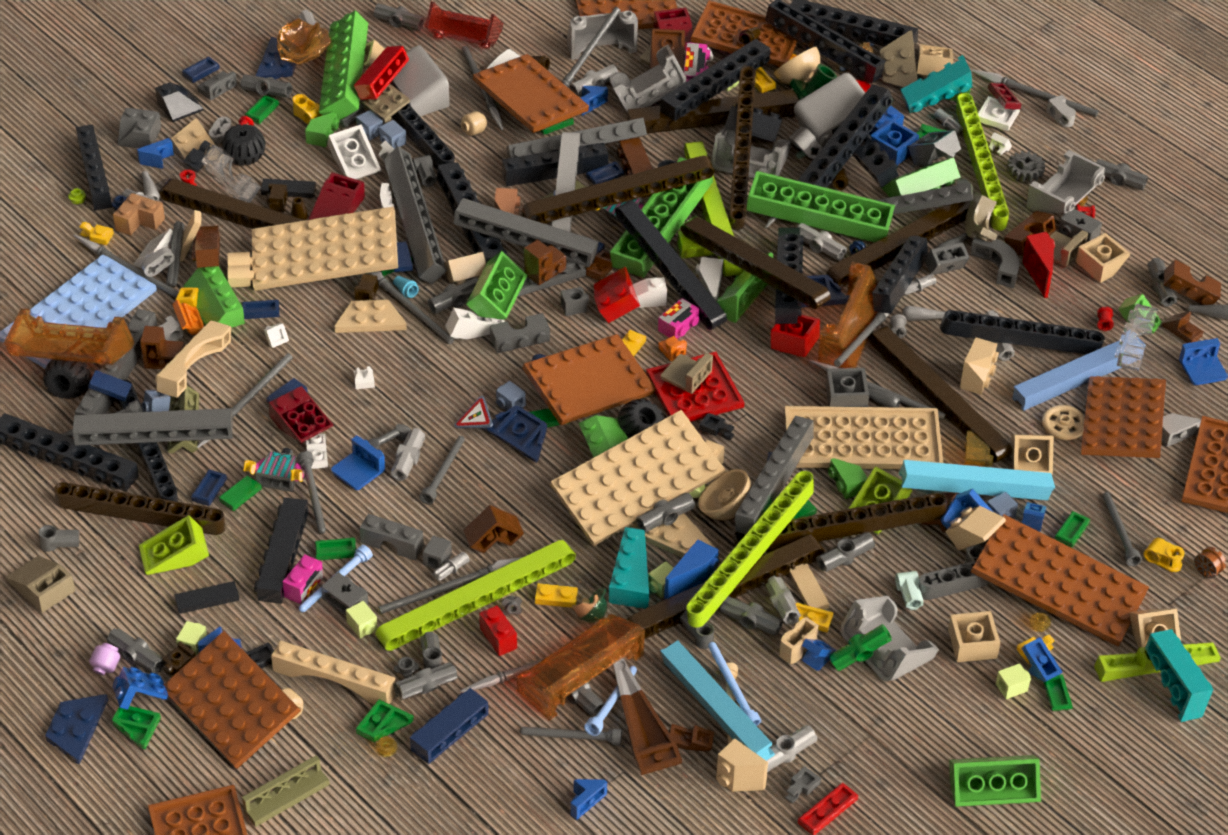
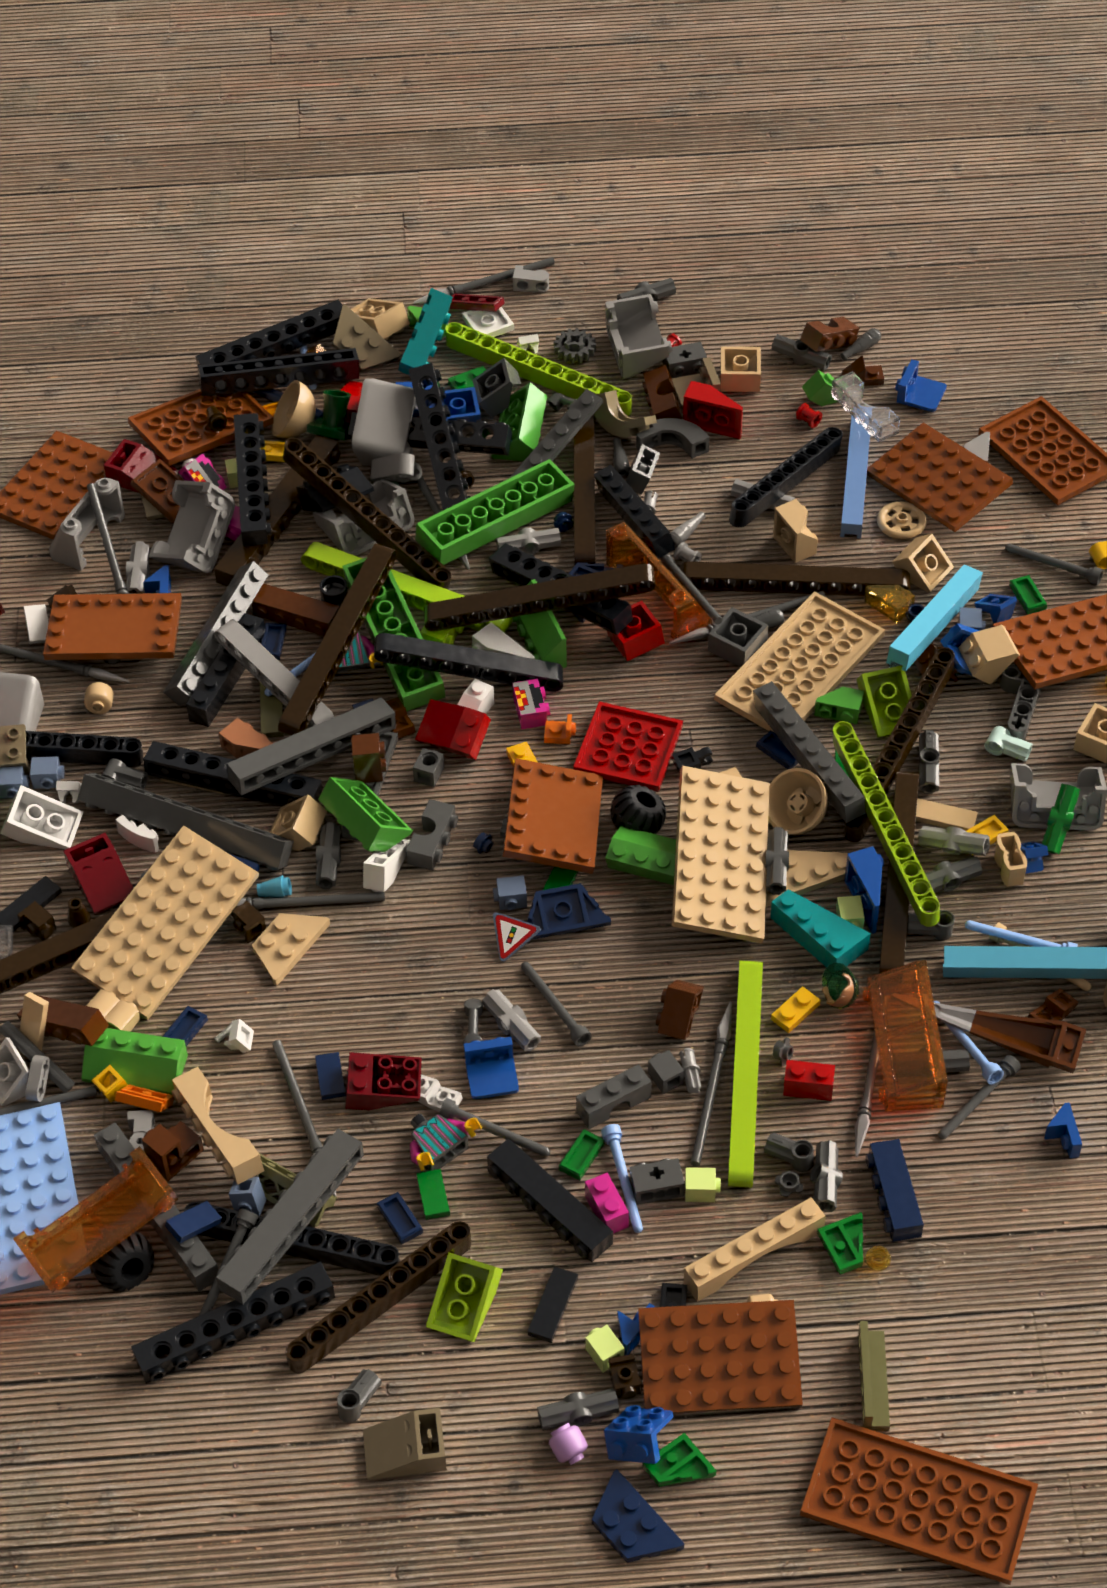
camera: 50 degrees left, 5 degrees up
white tile [354,366,375,389] -> none
dark tan bracket [660,353,713,394] -> none
light grey axle [934,108,963,134] -> none

